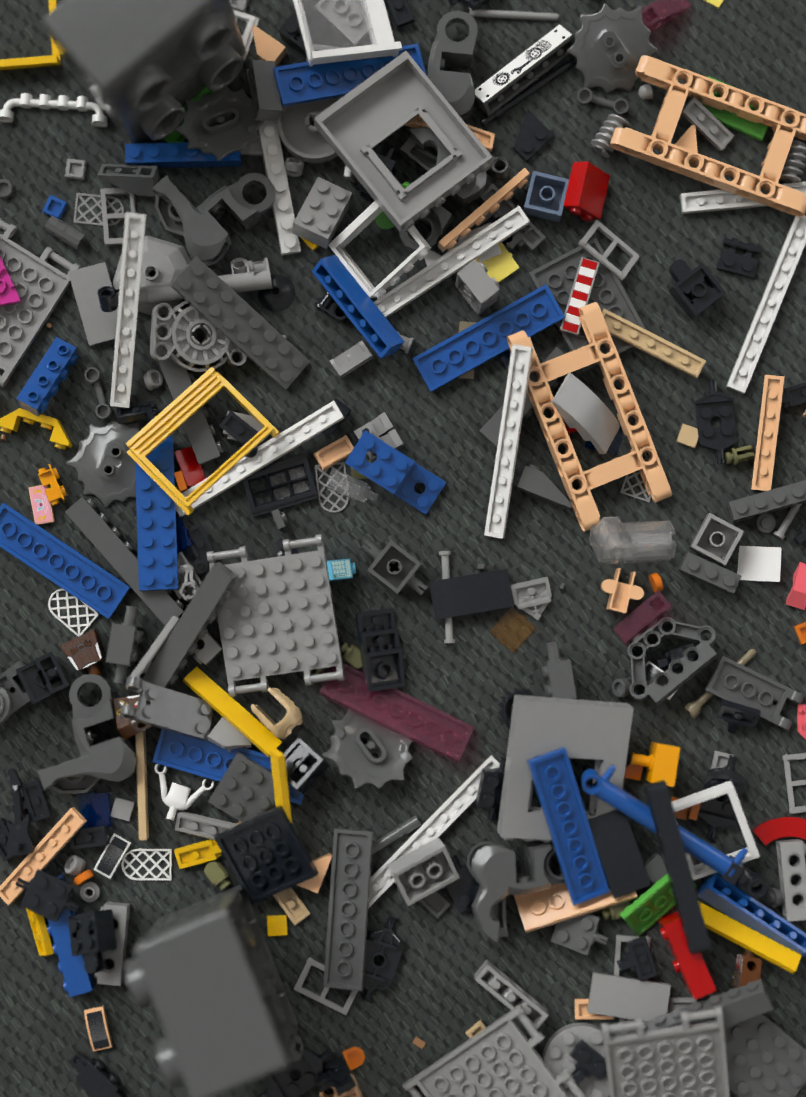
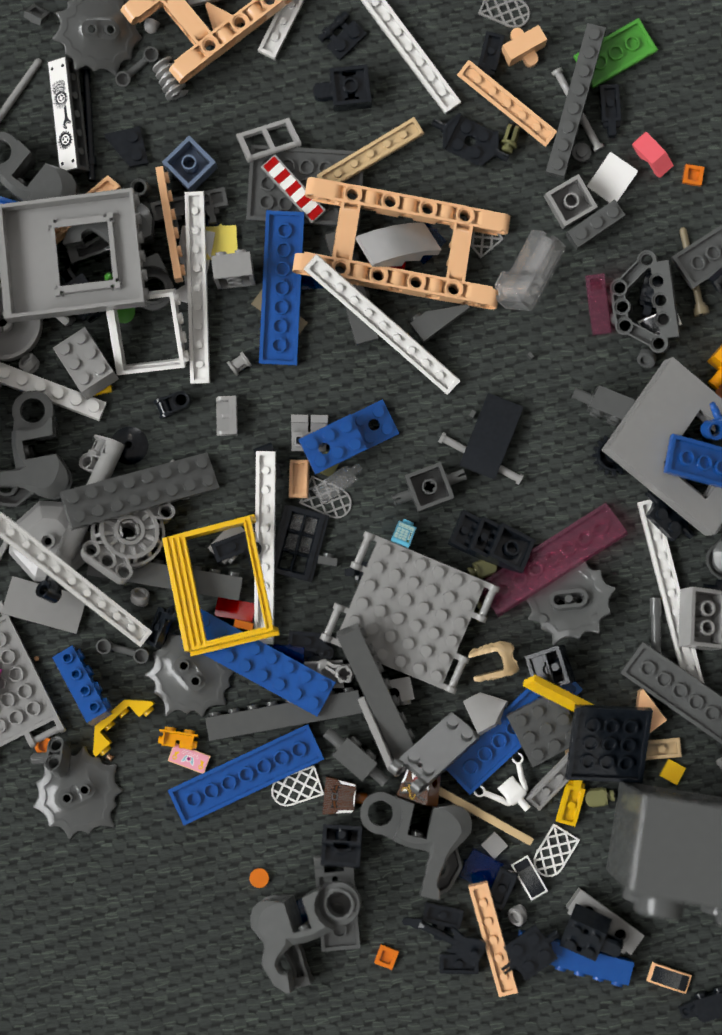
camera: 60 degrees left, 0 degrees up
yellow tile [26,909,54,956] -> none
orange tile [74,870,94,886] -> none
light grey plate [80,882,100,902] -> none
yellow tile [183,666,282,757] -> none
blue brick [312,255,405,359] -> none
clear orange piece [490,607,535,652] -> none
light grey slope [511,577,552,620] -> none
red brick [563,161,610,222] -> none
light nougat piece [601,568,644,614] -> none
orange tile [649,573,663,593] -> none
tan tile [676,424,698,448] -> none

